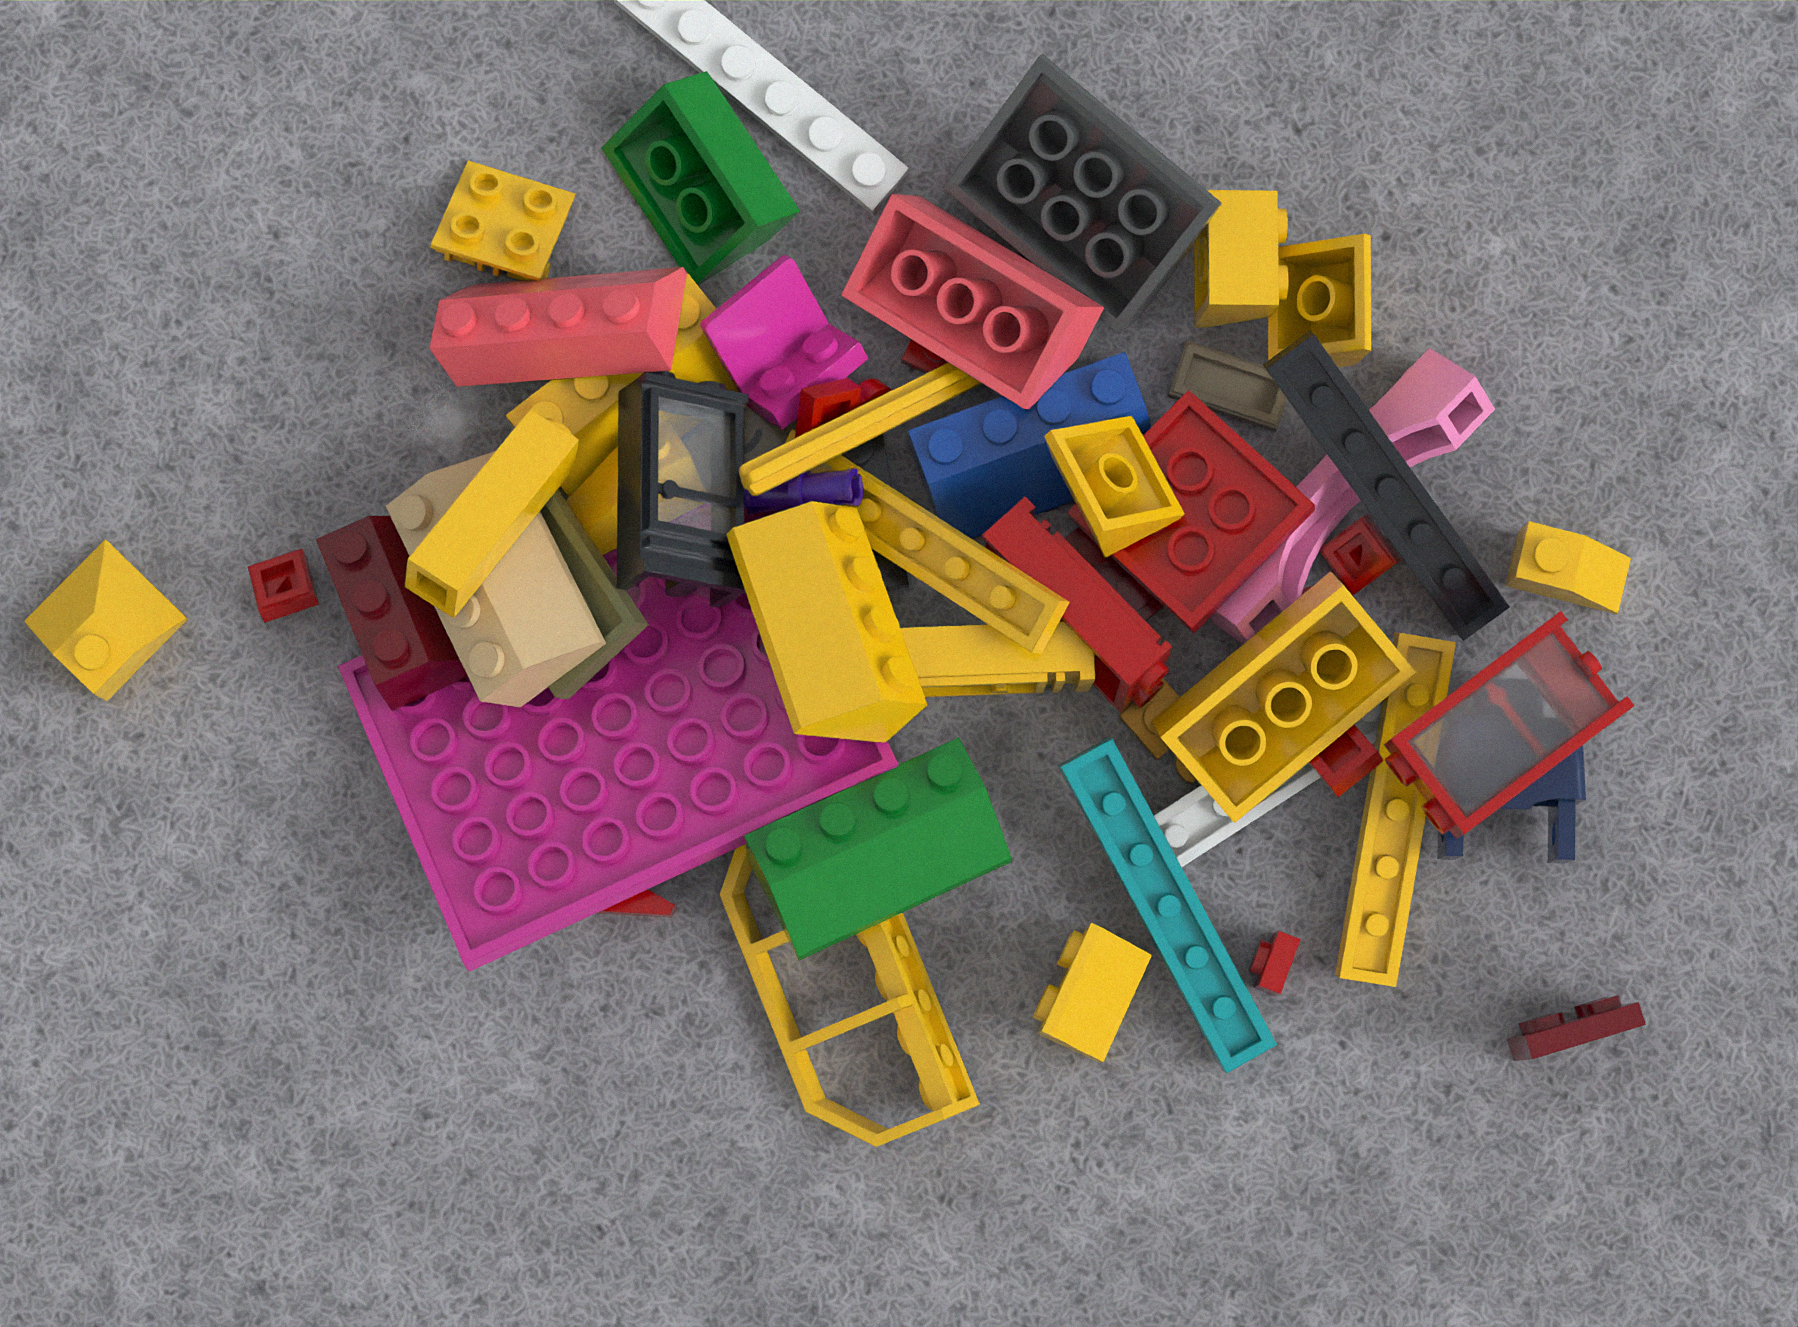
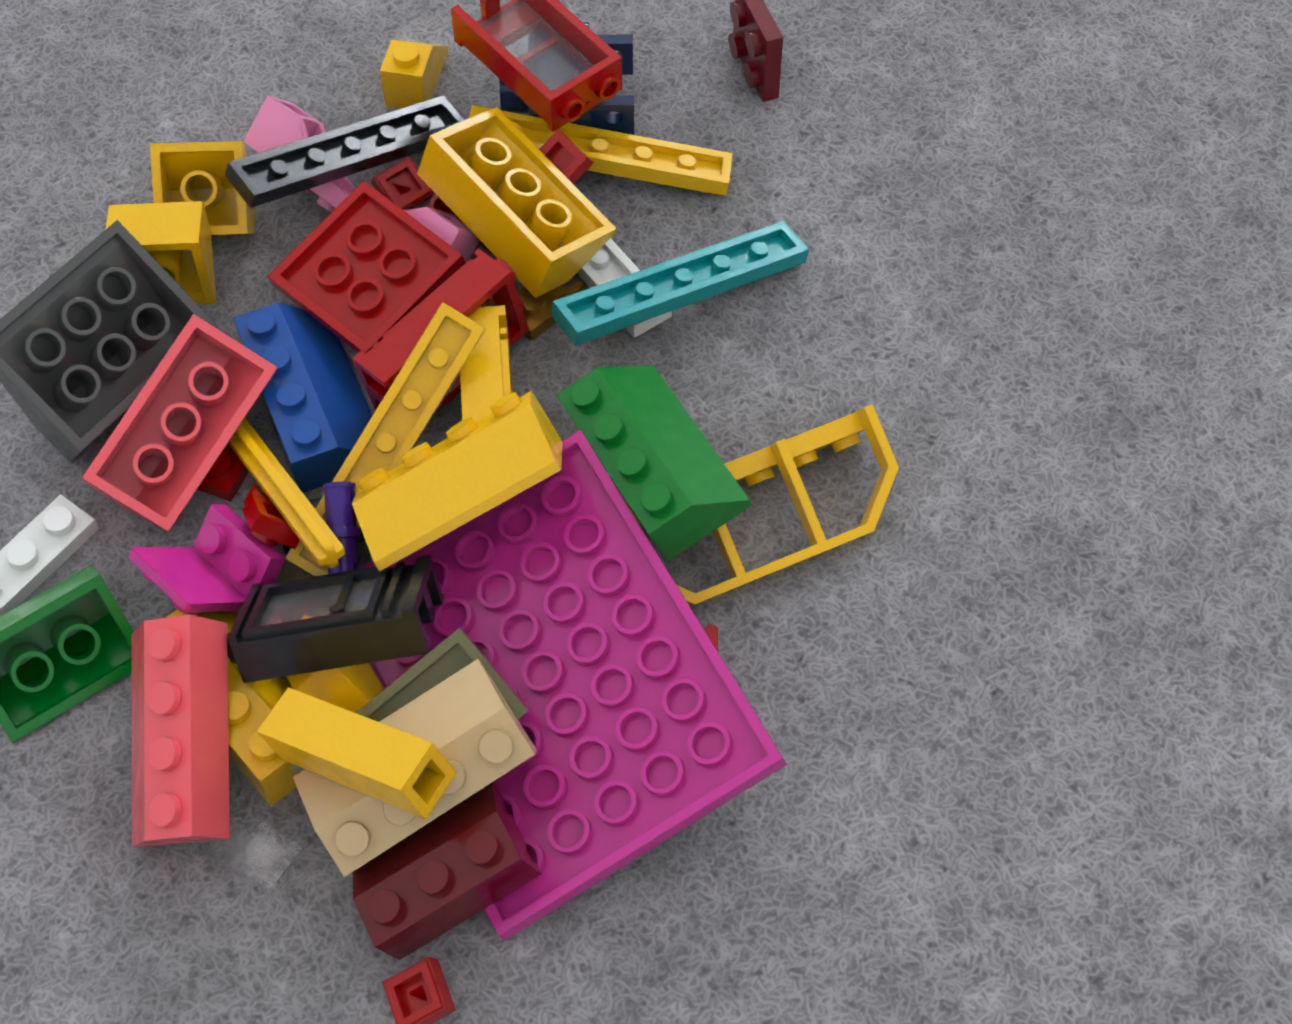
camera: 90 degrees left, 25 degrees down
yellow hinge [430,160,576,282] -> none
yellow slope [1032,923,1152,1063] -> none
yellow slope [1044,416,1185,558] -> none
dark tan tile [1167,340,1287,432] -> none
red plate [1249,931,1301,996] -> none

